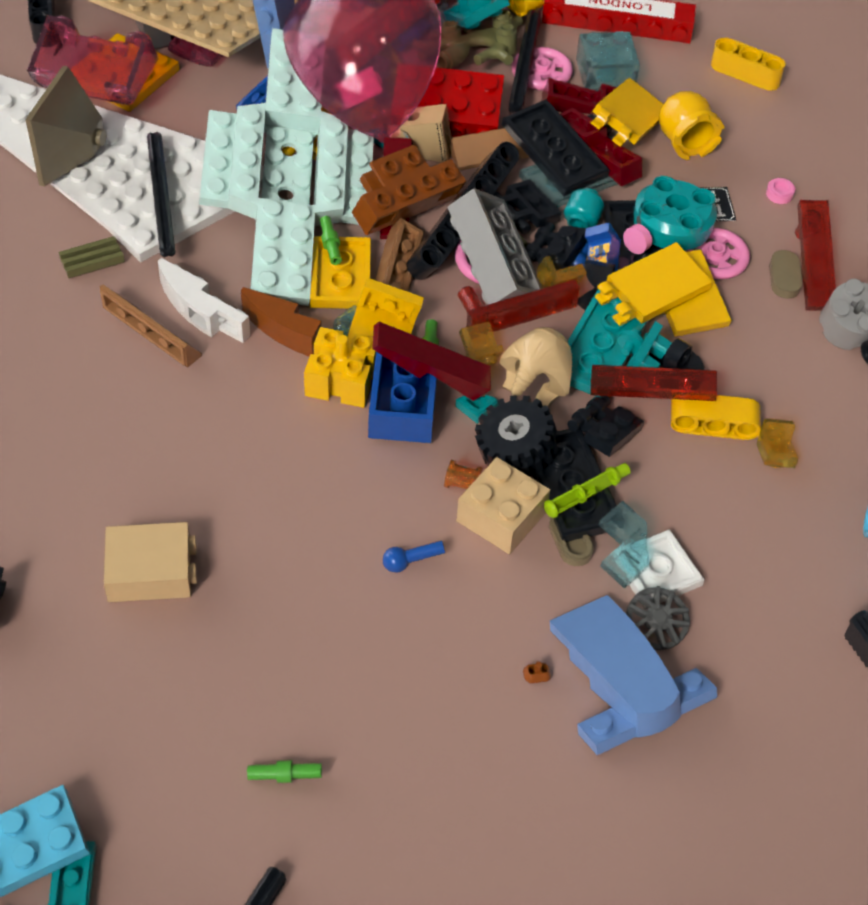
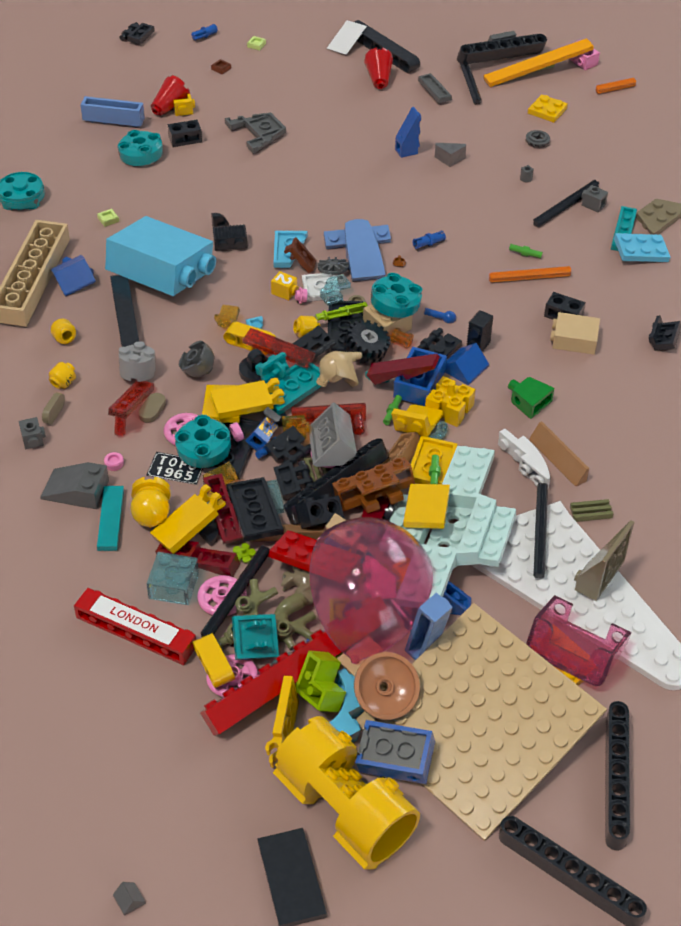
camera: 160 degrees left, 5 degrees down
dark orange slope [241,287,322,356] -> none
clear yellow bracket [459,321,504,365] -> none
teal head [564,188,605,228] -> none
yellow beam [711,38,786,91] -> none
none -> dark grey slope [40,462,109,509]
none -> teal tile [97,486,124,551]
none -> dark grey cylinder [179,340,215,377]
none -> clear yellow bracket [202,462,238,485]
none -> medium azure tile [246,316,263,329]
none -> yellow brick [271,271,299,301]
none -> medium azure wing [273,231,308,268]
none -> copper plate [284,237,317,273]
none -> yellow head [293,315,320,338]
none -> bright pink plate [295,287,307,304]
none -> black brick [296,493,345,529]
none -> teal piece [371,273,423,318]
none -> yellow tile [403,484,450,529]
none -> blue pin [412,230,446,249]
none -> black plate [417,328,462,359]
none -> blue slope [445,343,489,385]
none -> black brick [466,310,493,351]
none -> orange axle [489,266,571,283]
none -> green torso [508,377,555,419]
none -> black brick [544,292,586,320]

